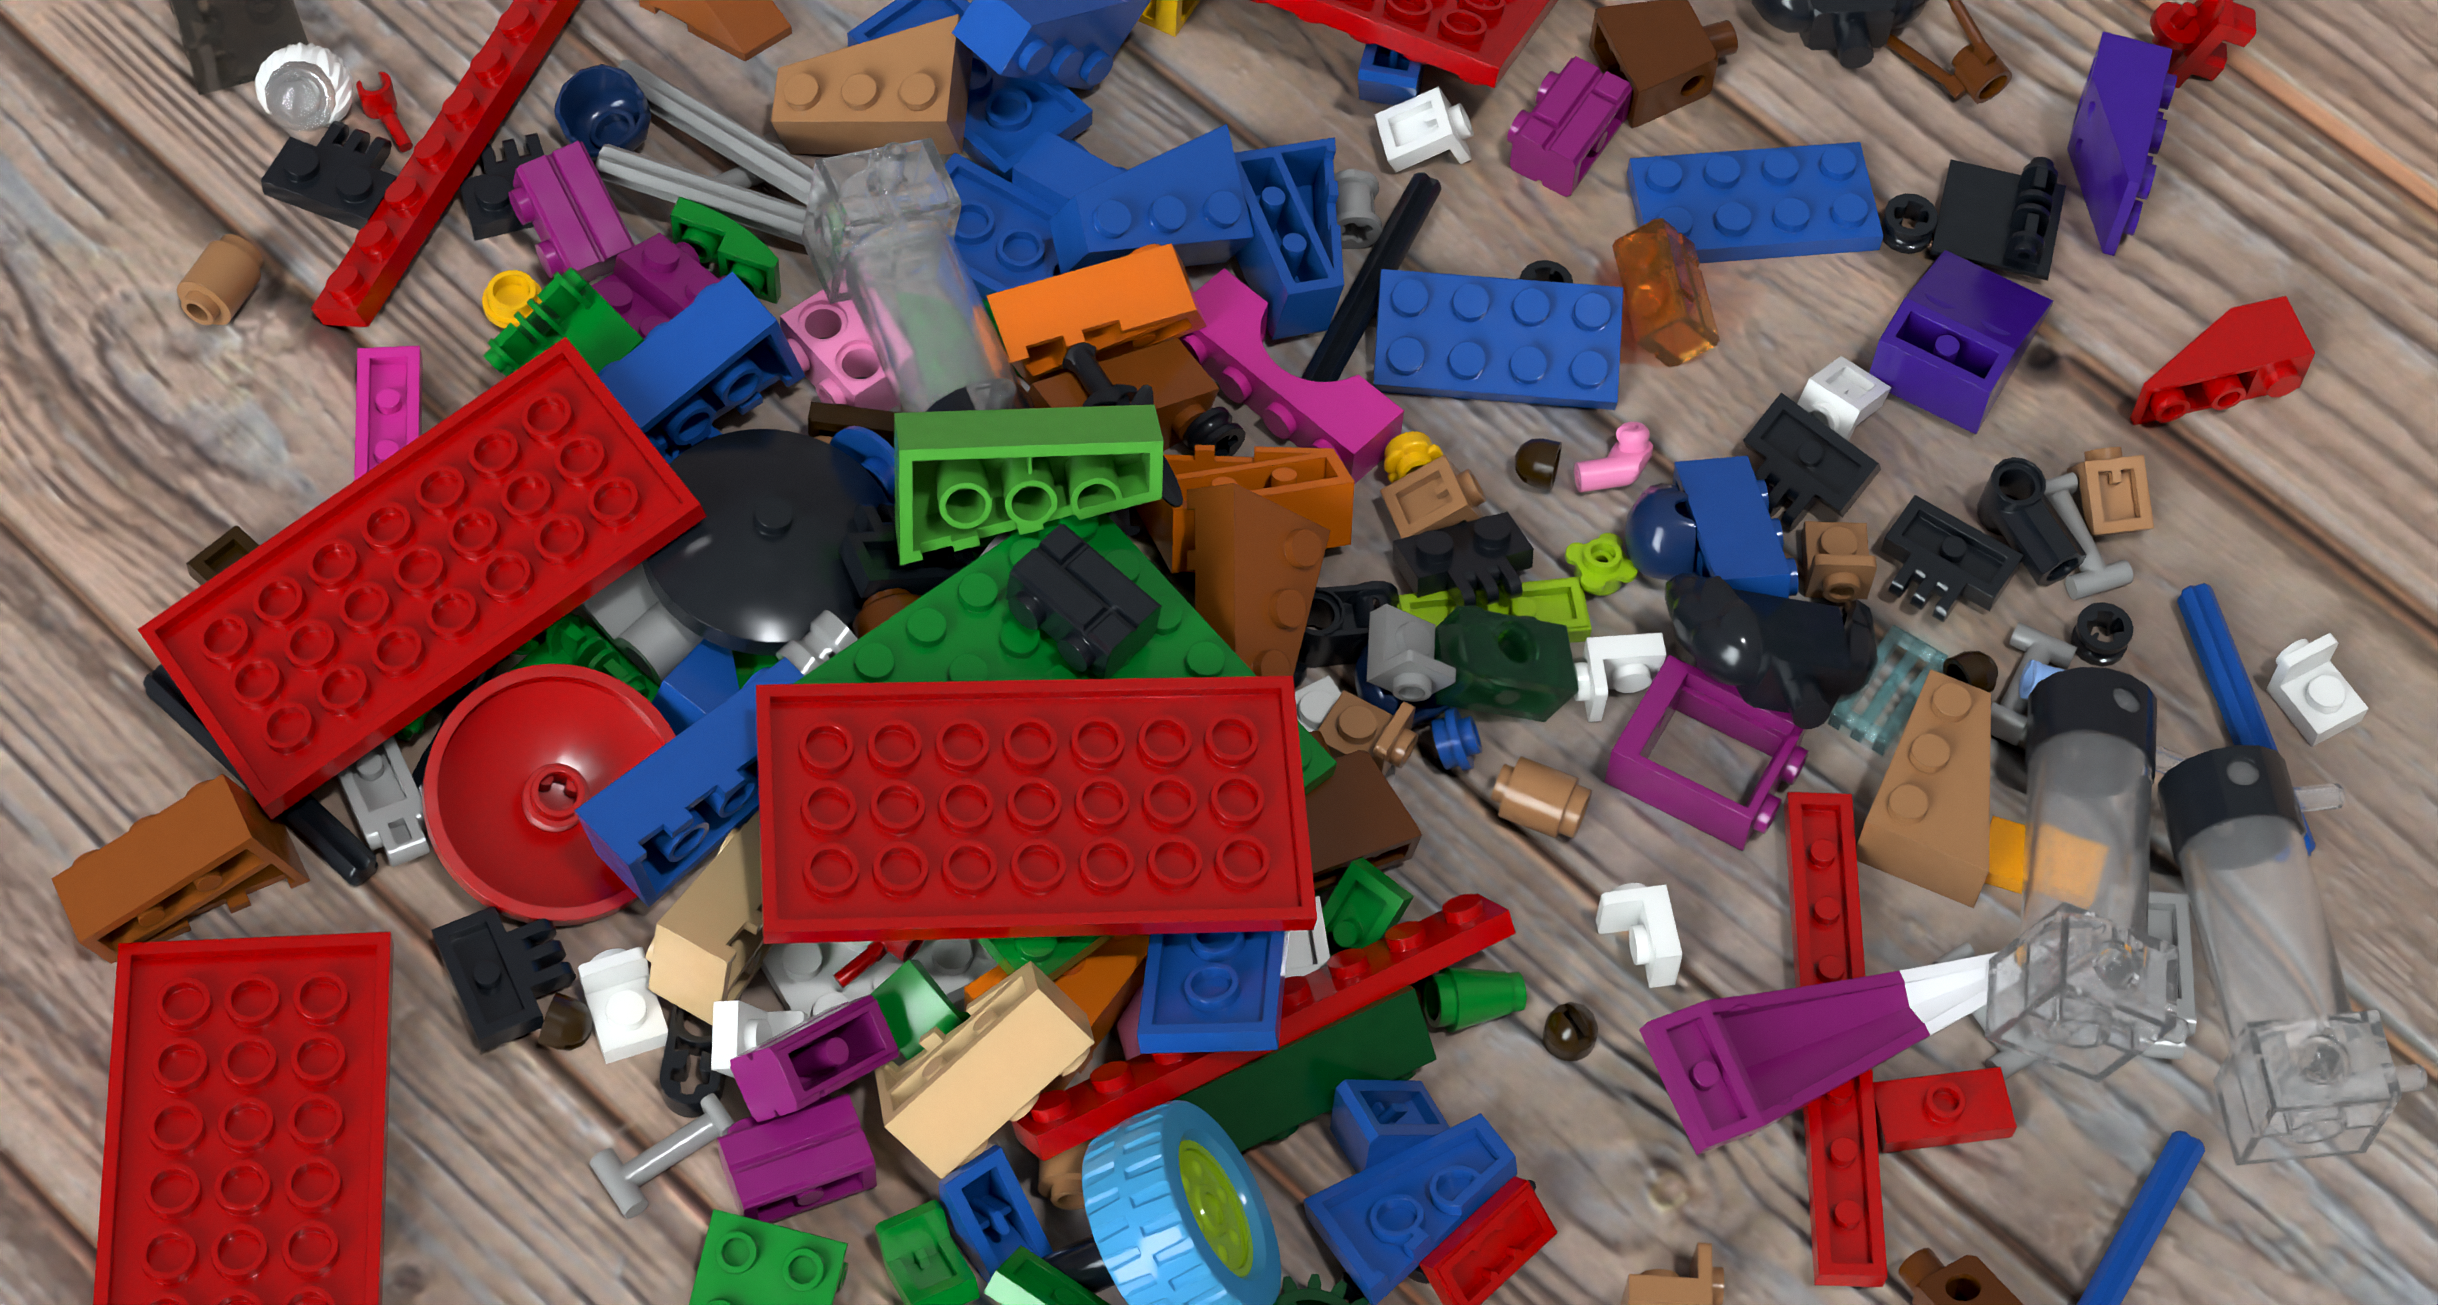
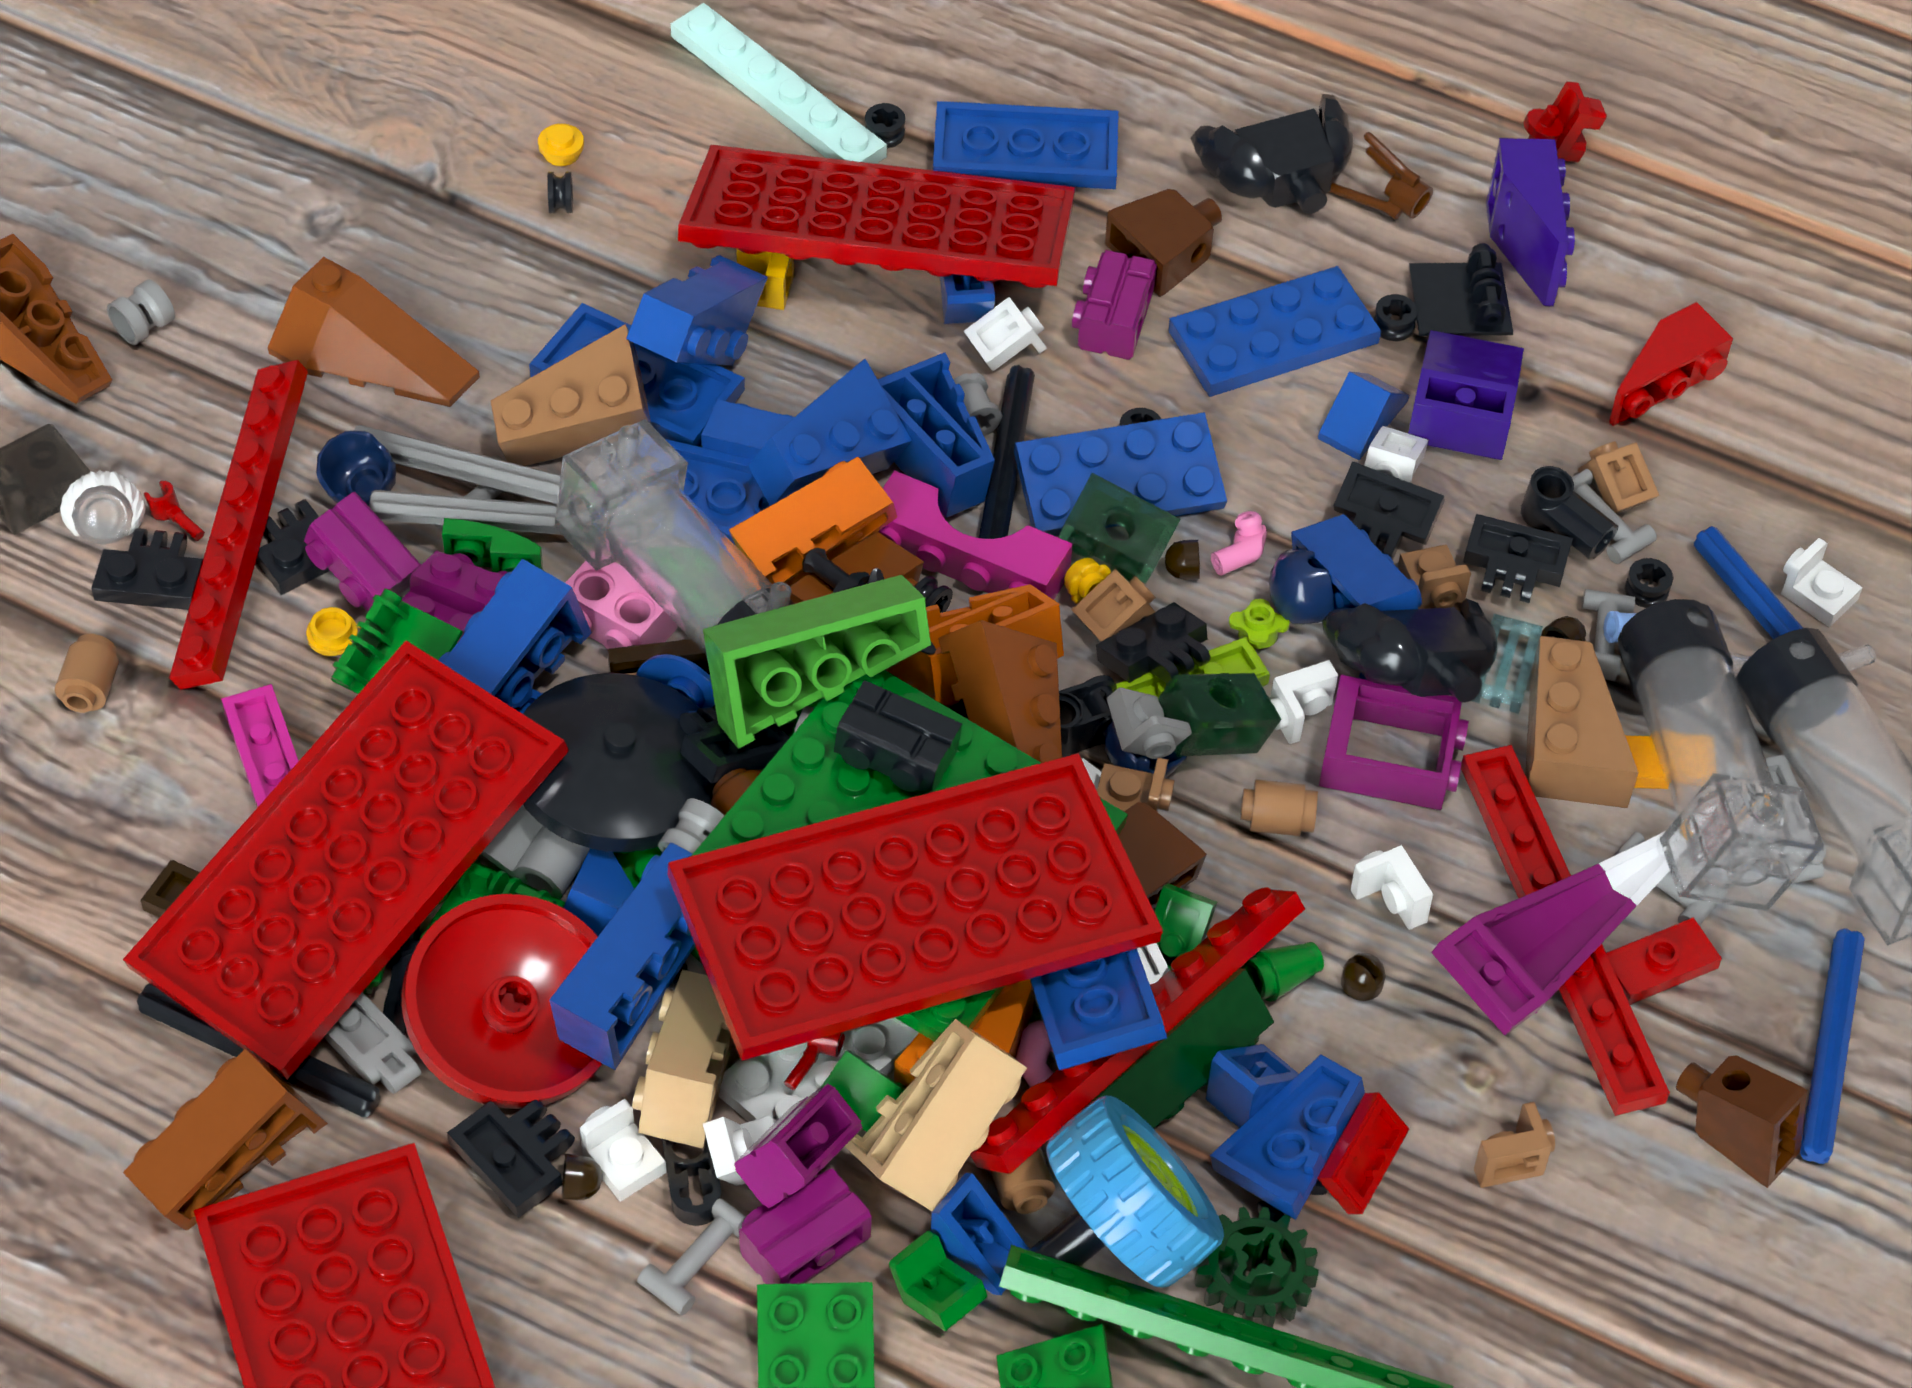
camera: 15 degrees left, 5 degrees down
blue plate [1431,707,1482,771] -> none
clear orange brick [1612,218,1720,368] -> none
none -> clear green brick [1059,473,1181,583]
none -> blue slope [1318,371,1409,460]

